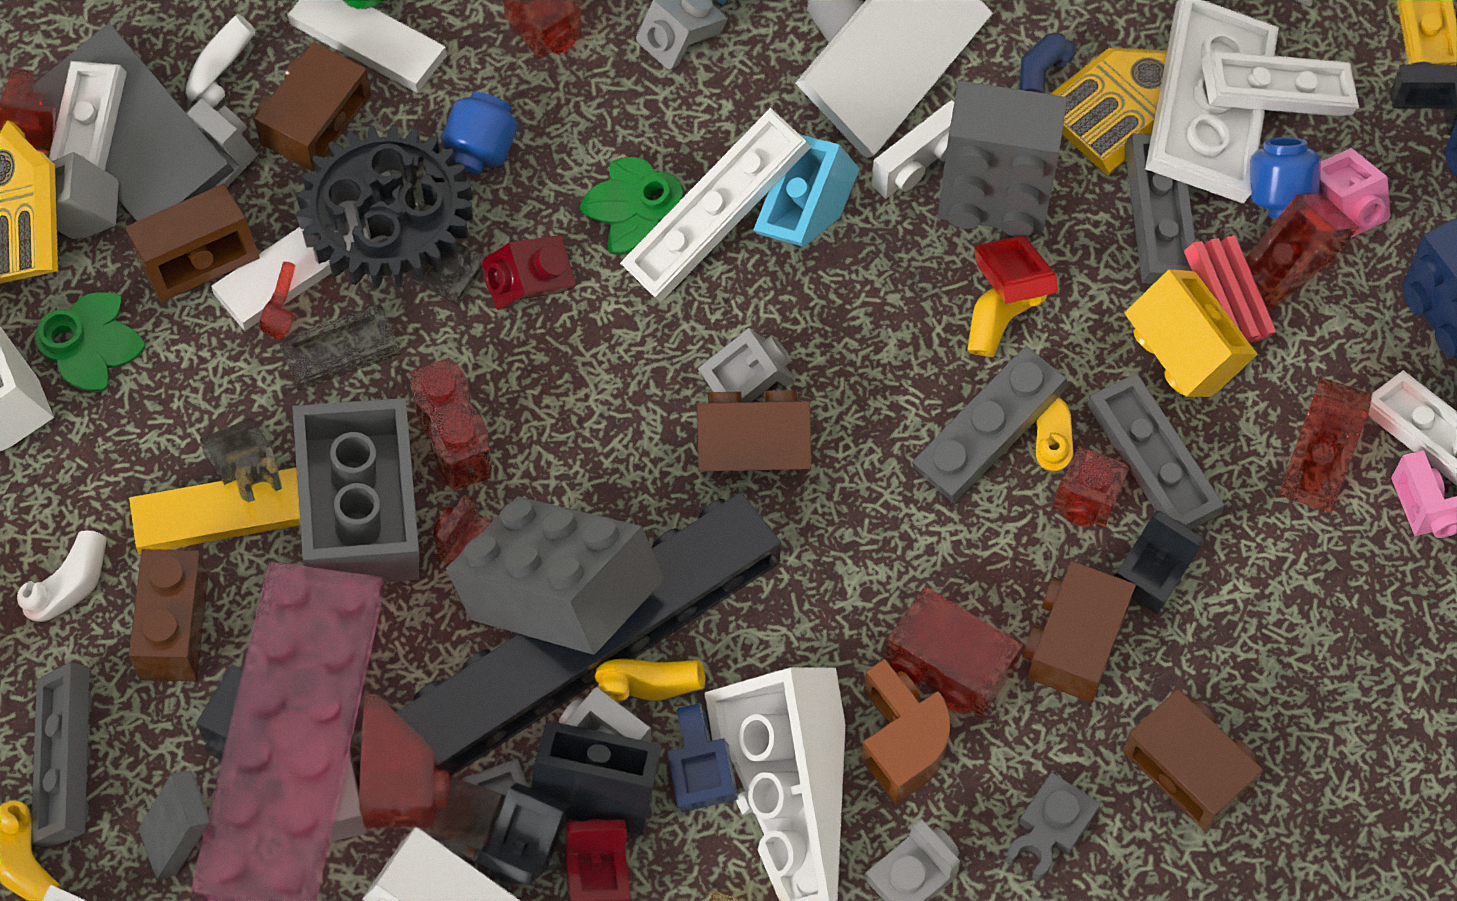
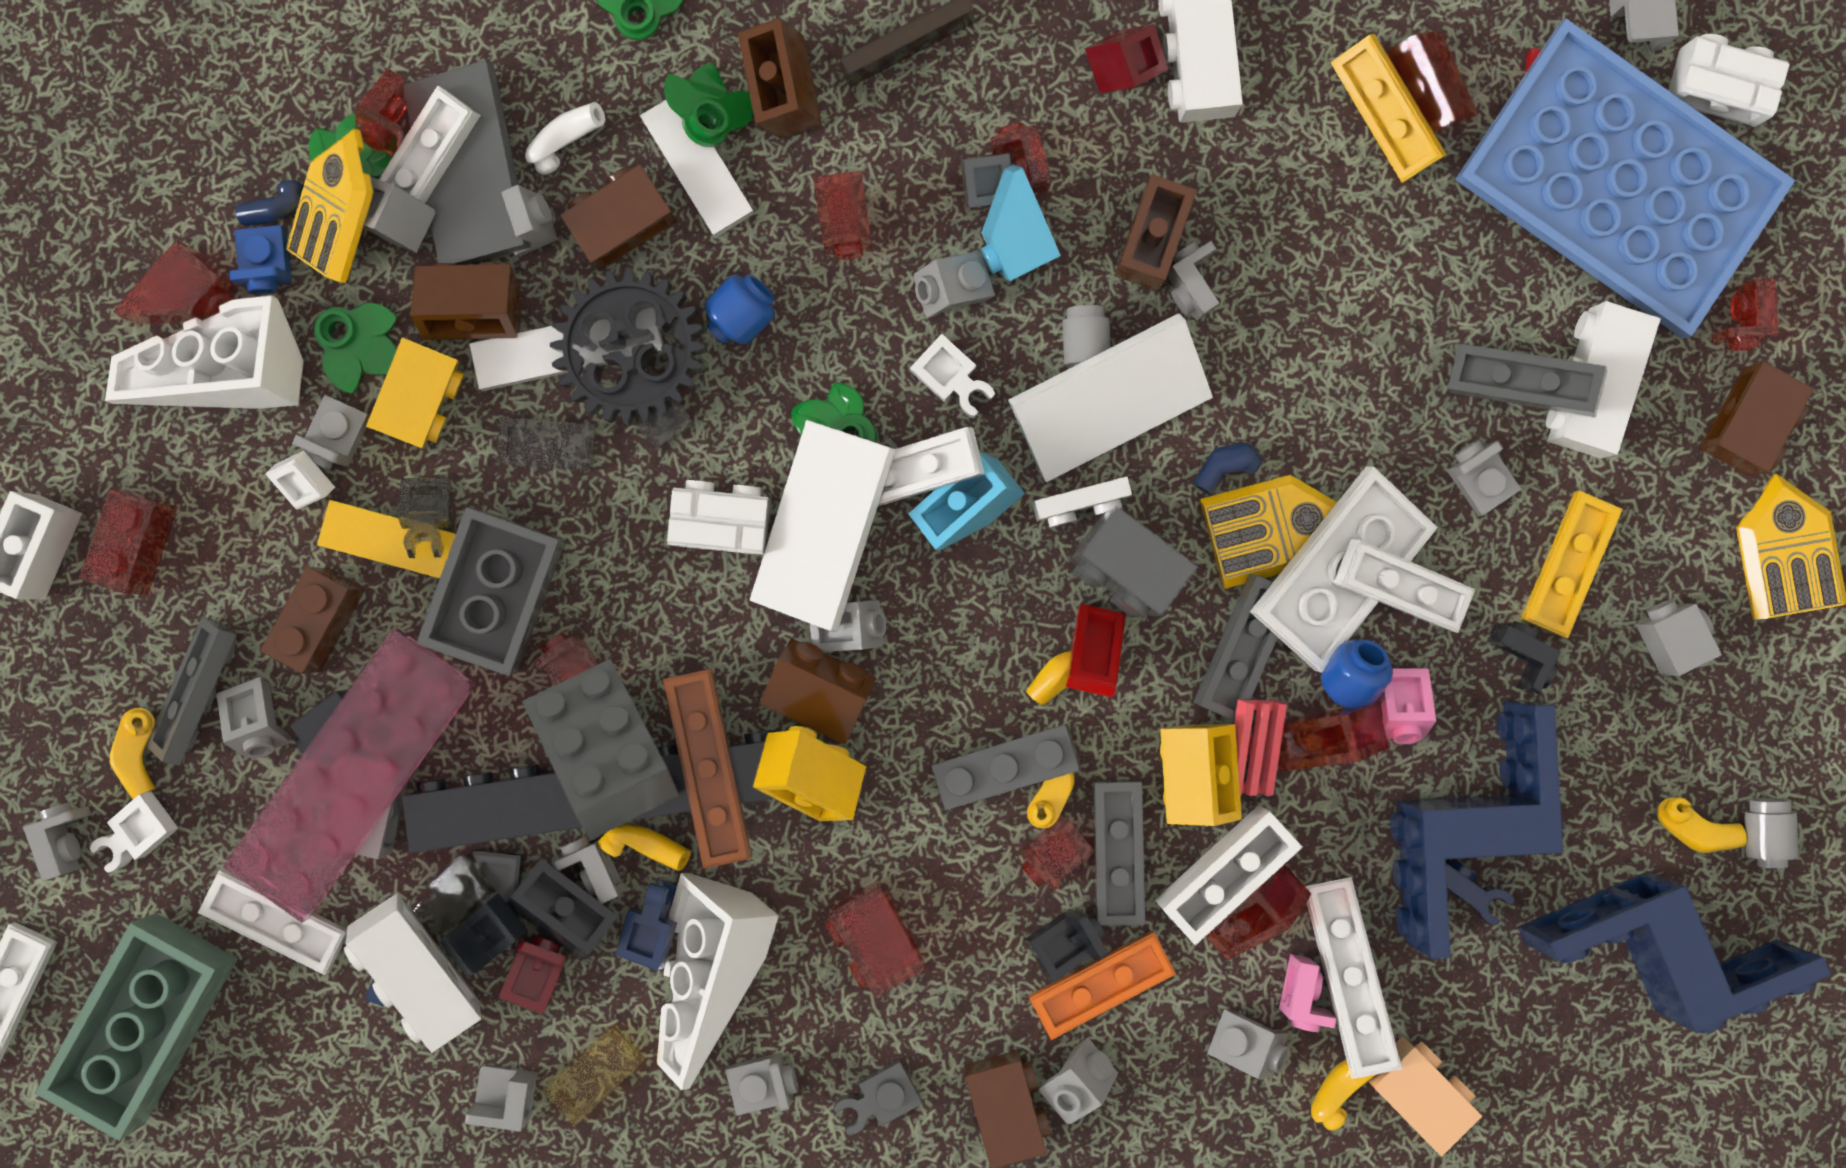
camera: 25 degrees right, 25 degrees up
white arm [17,531,107,622] -> none
dark grey tile [138,770,210,880] -> none
clear red hand [259,261,296,341] -> none
clear red slope [359,694,449,828] -> none
clear red brick [410,357,492,491] -> none
dark red bracket [482,235,577,310] -> none
dark orange brick [861,659,950,805] -> none
reddish brown brick [1023,561,1136,703] -> none
none -> light grey bracket [216,677,290,758]
none -> white tile [266,450,335,510]
none -> light grey bracket [292,395,370,470]
none -> yellow brick [366,337,464,449]
none -> dark orange tile [663,669,752,869]
none -> white brick [667,480,771,555]
none -> white tile [750,420,896,631]
none -> yellow brick [753,726,866,822]
none -> white plate [910,334,995,418]
none -> orange tile [1028,930,1176,1040]
none -> light grey bracket [1039,1037,1118,1124]
none -> white brick [1155,805,1302,945]
none -> light grey bracket [1207,1009,1289,1079]

